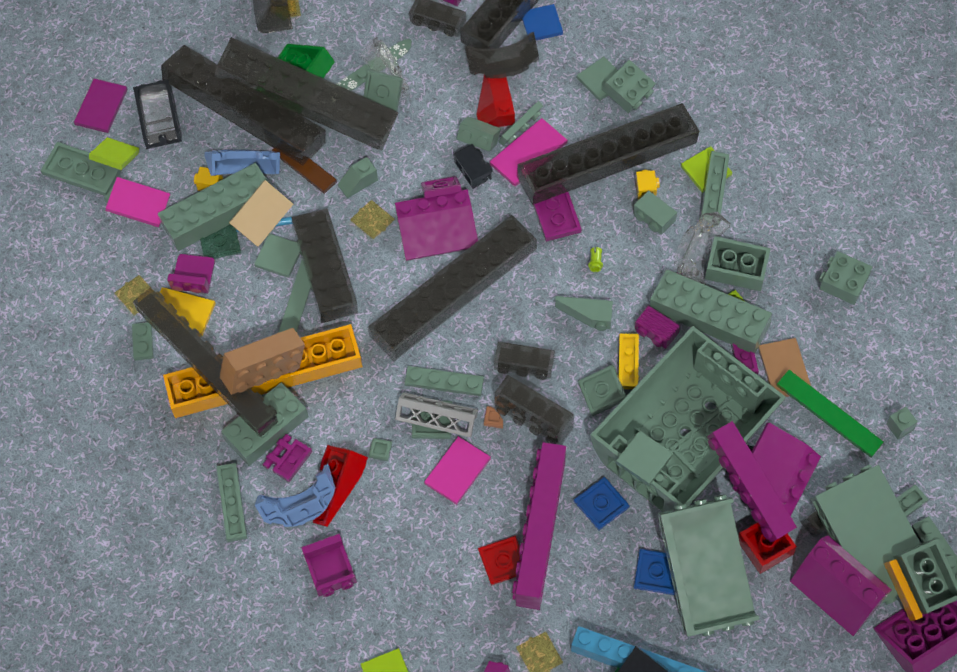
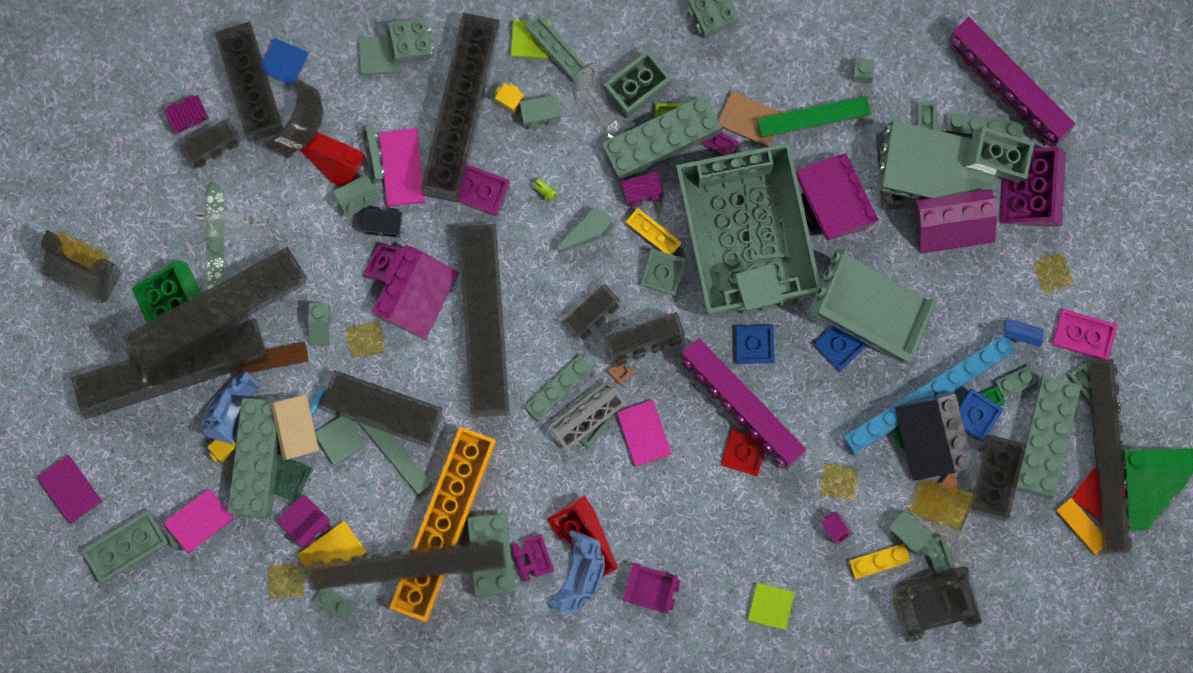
camera: 55 degrees left, 15 degrees up
lime tile [89,137,139,170] -> none
door [133,80,182,149] -> none
sand green plate [216,463,247,542] -> none
medium nougat brick [220,328,305,395] -> none
sand green tile [362,69,403,114] -> none
sand green tile [368,438,392,461] -> none
magenta brick [707,421,797,542] -> none
red brick [738,523,797,574] -> none
light orange tile [884,559,923,621] -> none

